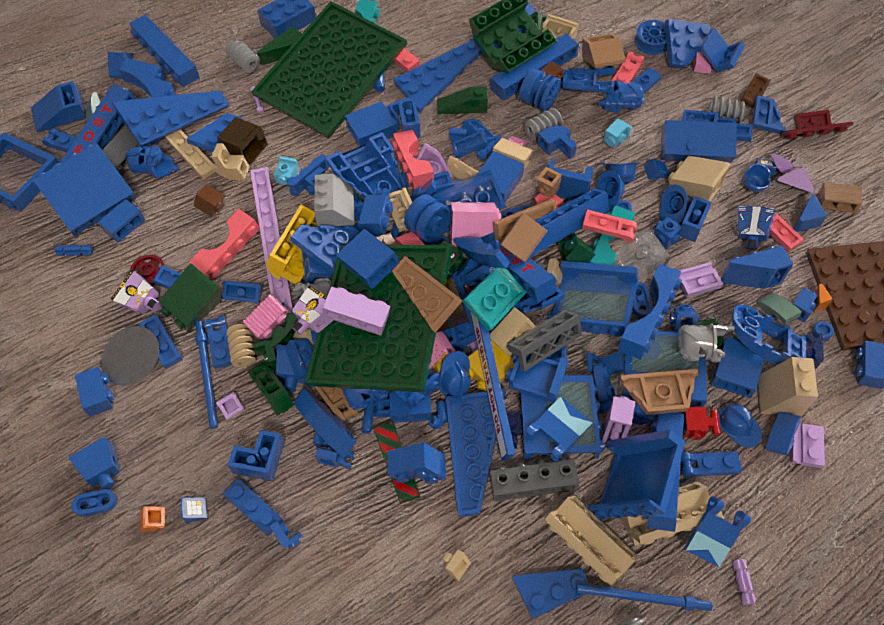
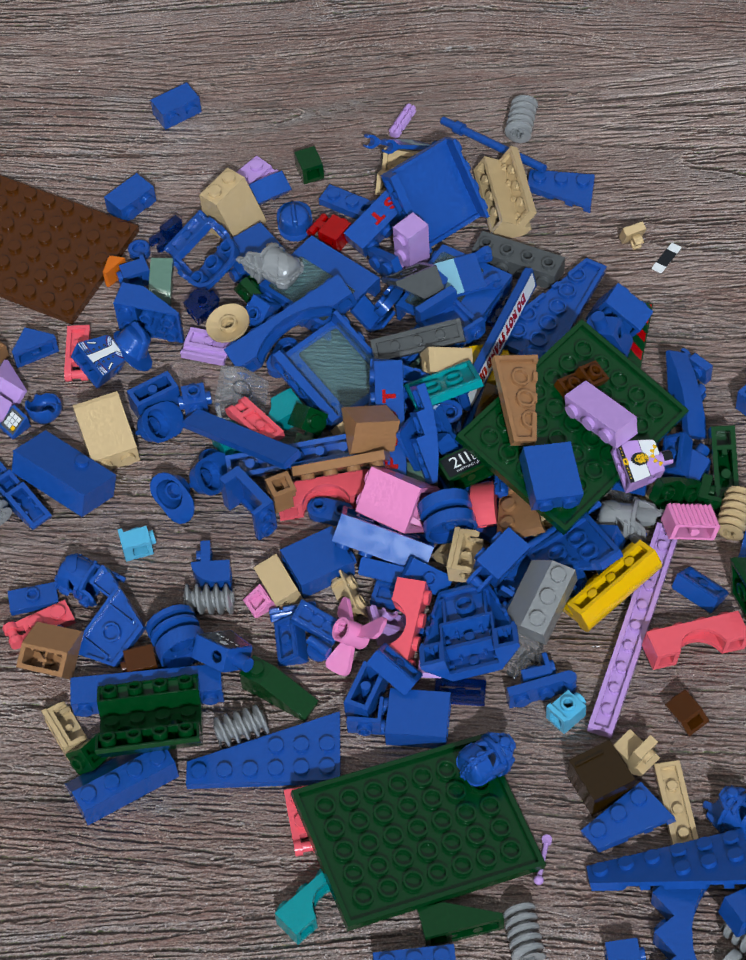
camera: 145 degrees left, 5 degrees down
medium nougat wing [619,369,698,415] -> none
blue slope [644,159,670,180] -> none
none -> blue piece [113,321,152,371]
none -> blue tile [182,409,301,470]
none -> clear blue brick [183,286,220,326]
none -> blue torso [191,630,254,672]
none -> tan dish [206,303,250,343]
none -> light grey piece [213,704,269,749]
none -> dark green brick [294,146,324,184]
none -> bright pink piece [325,597,387,676]
none -> blue slope [367,642,423,695]
none -> dark grey slope [381,262,444,300]
none -> blue helmet [456,732,516,787]
none -> reddish brown slope [554,360,610,400]
none -> blue torso [586,311,633,358]
none -> sticker [652,243,681,273]

